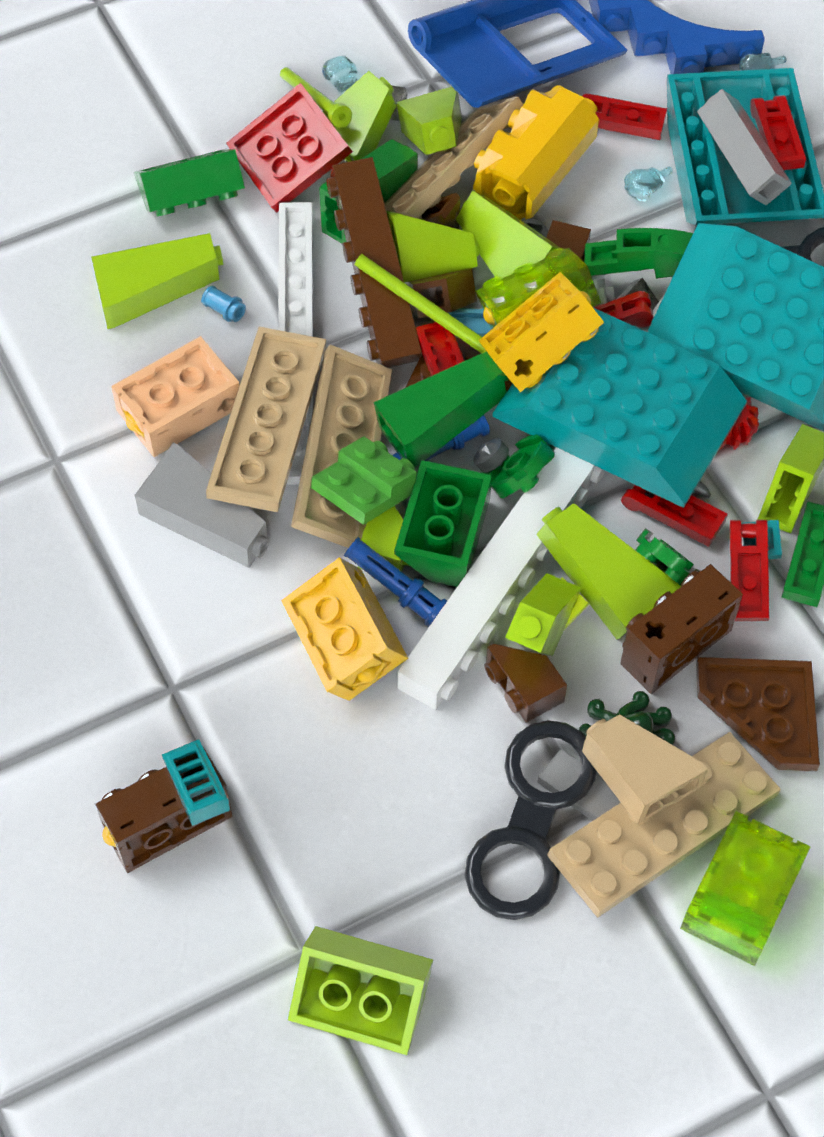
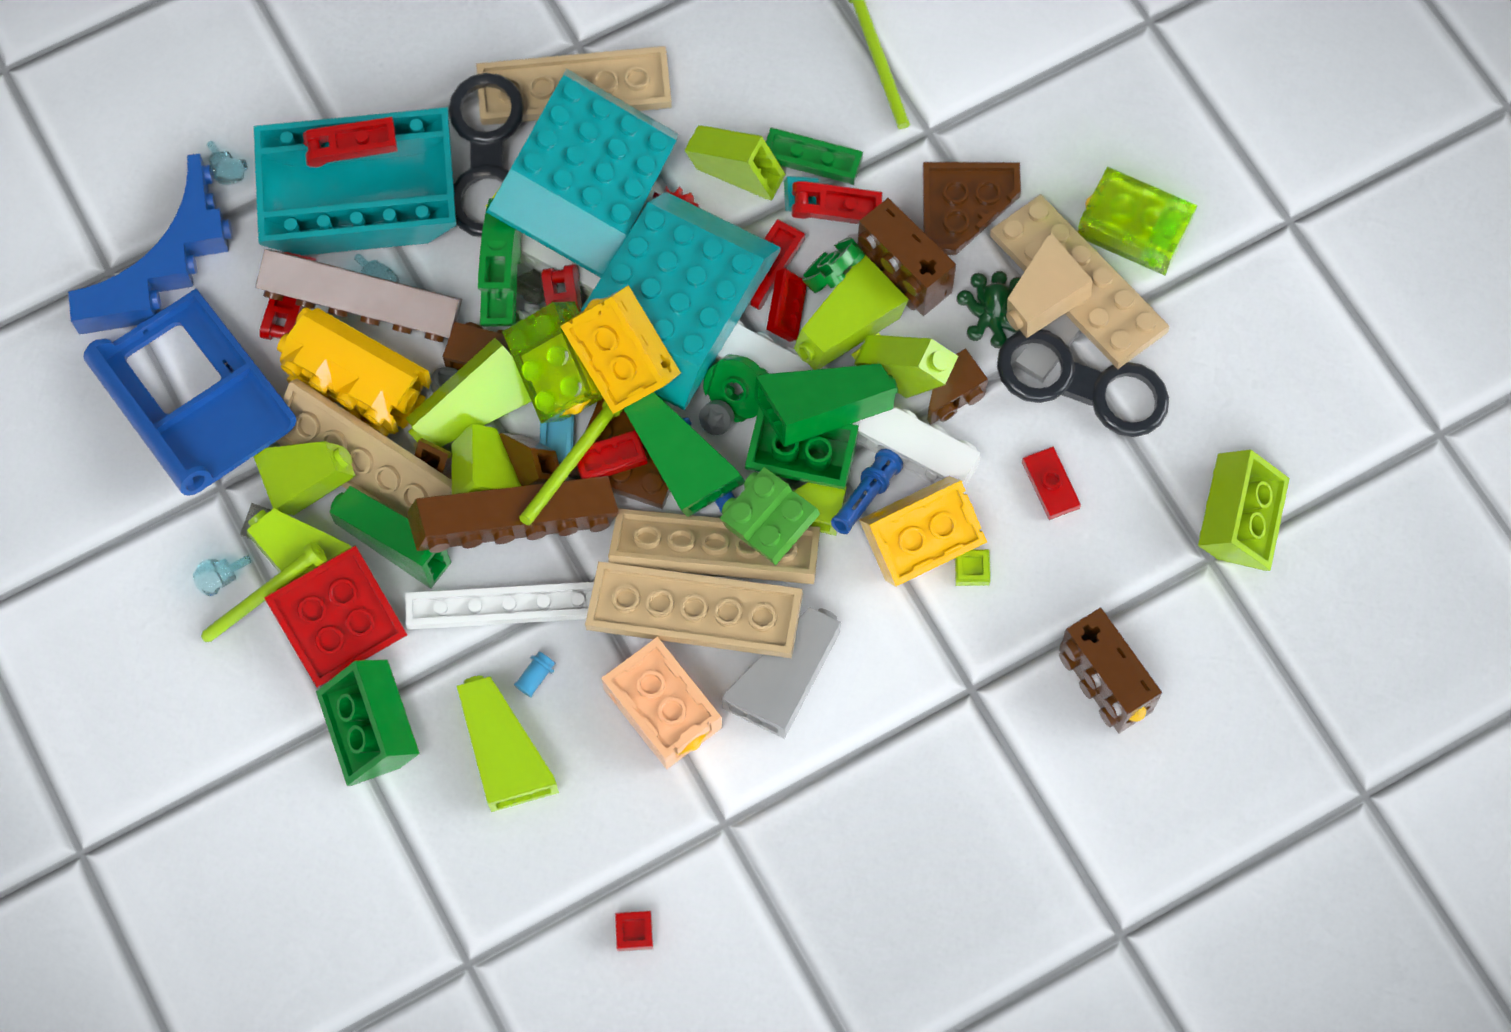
camera: 90 degrees left, 10 degrees up
teal slope [161,739,230,826] -> none
light grey brick [697,89,792,205] -> none
none -> brick [255,249,463,343]
none -> green slope [755,364,898,447]
none -> red plate [766,268,807,342]
none -> lime tile [954,549,991,586]
none -> red plate [1022,446,1081,520]

